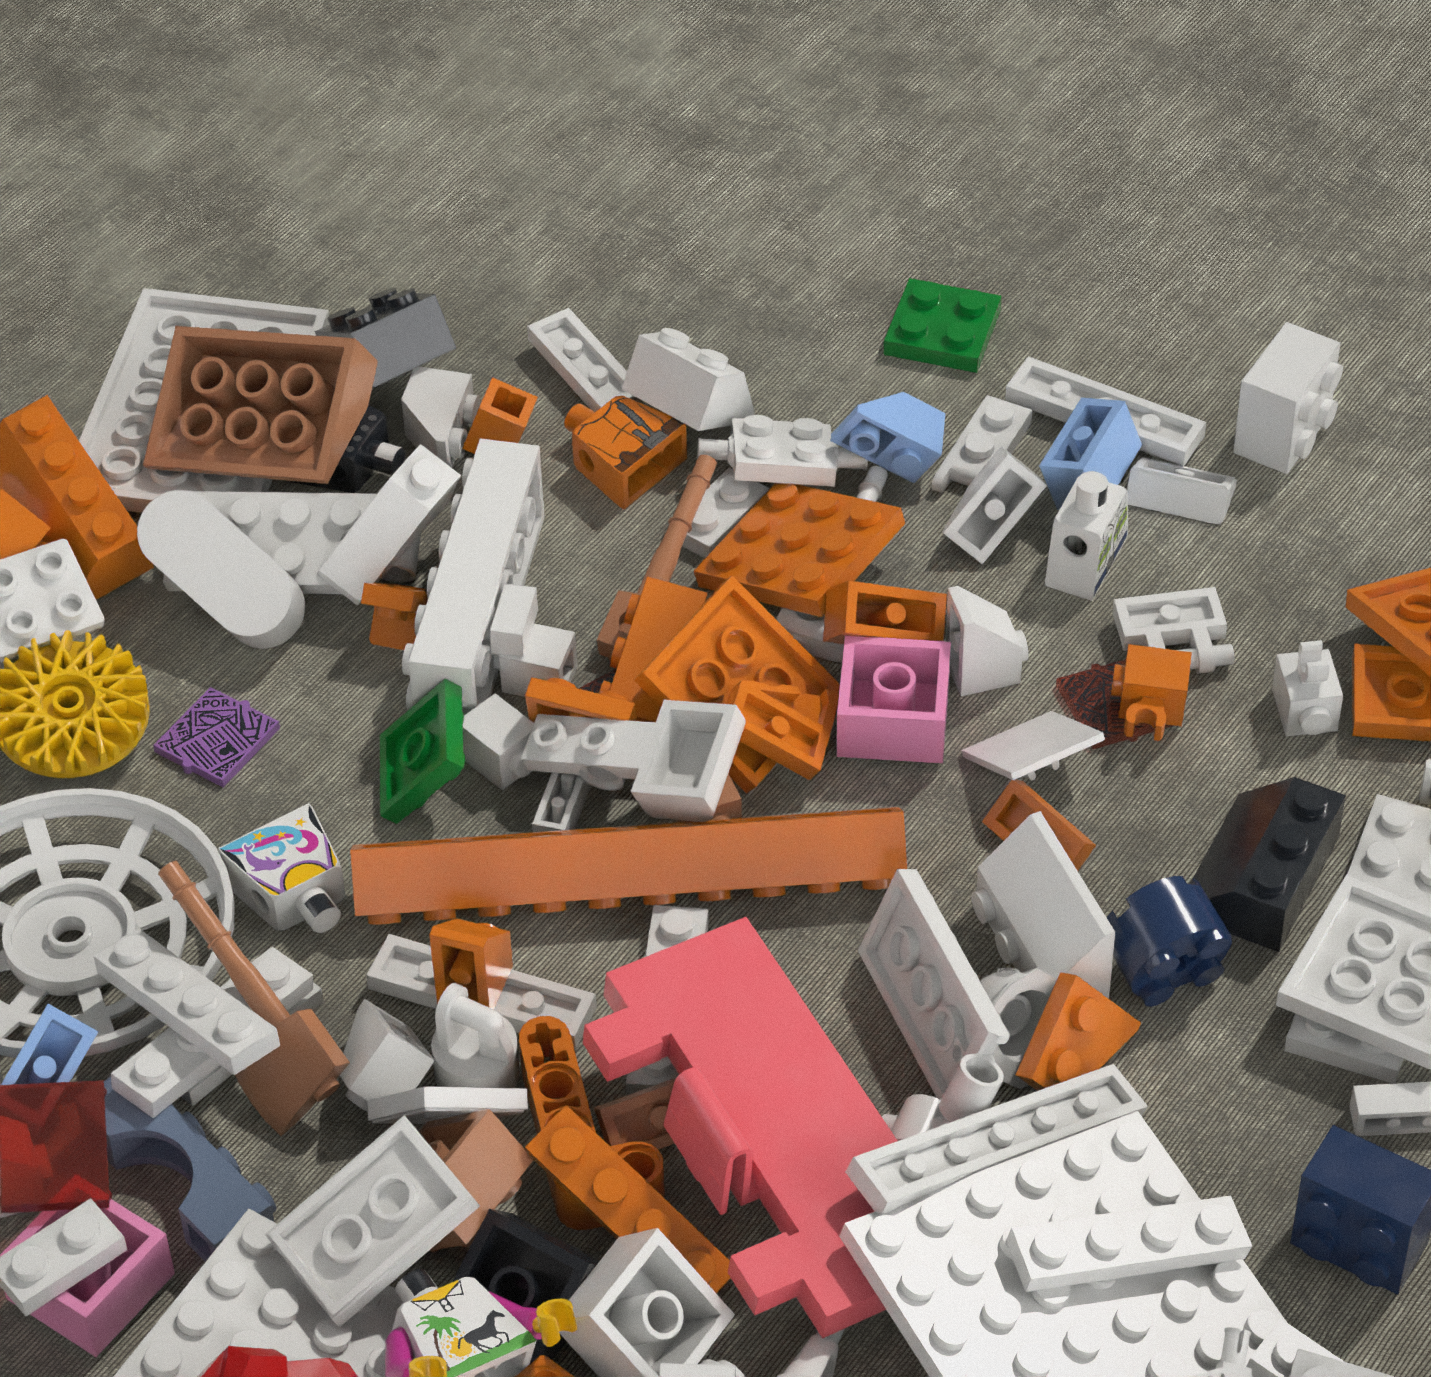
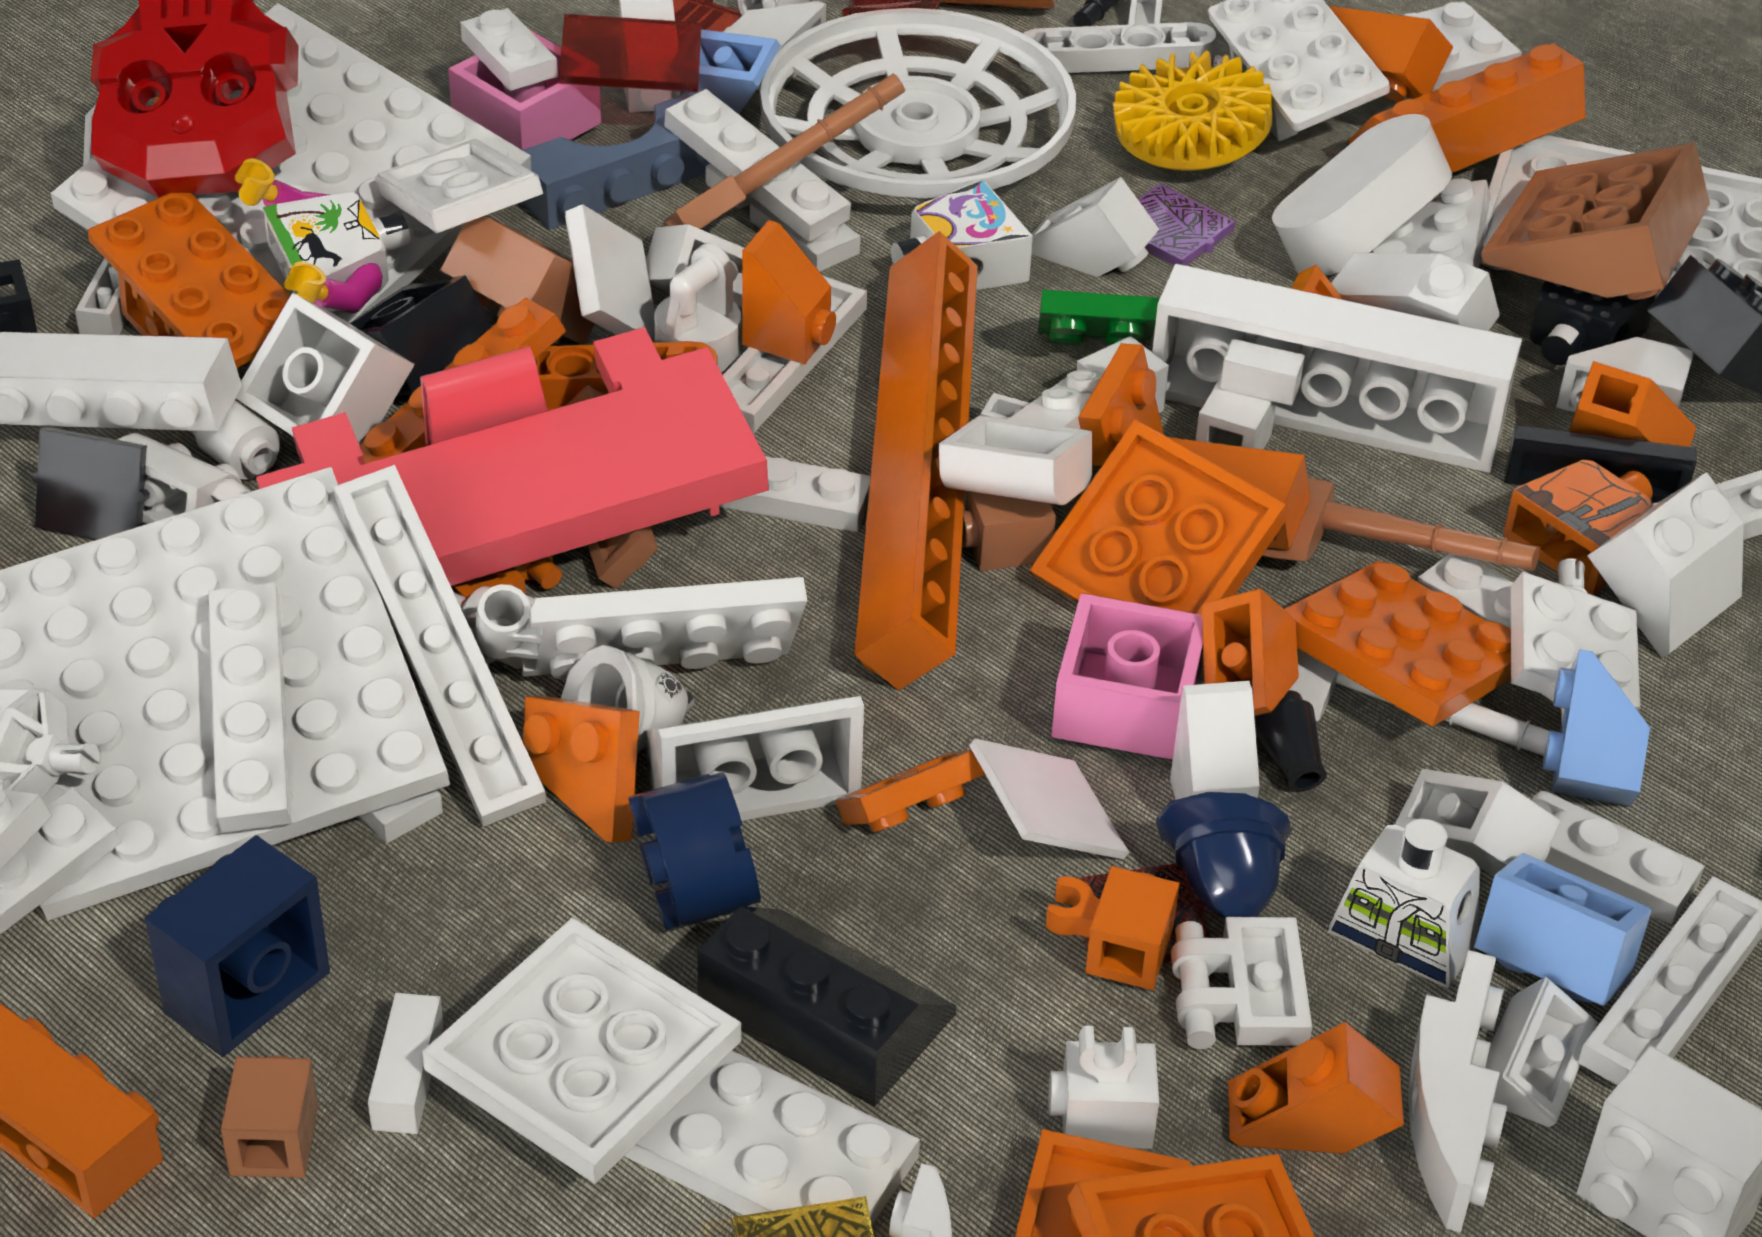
camera: 95 degrees right, 5 degrees down
white plate [93,928,280,1075] -> none
orange wing [727,680,839,780] -> none
none -> white slope [1031,177,1159,277]
none -> dark blue piece [1156,792,1292,919]
none -> orange slope [1228,1022,1404,1154]
none -> white slope [1408,950,1507,1233]
none -> black plate [1504,425,1697,503]

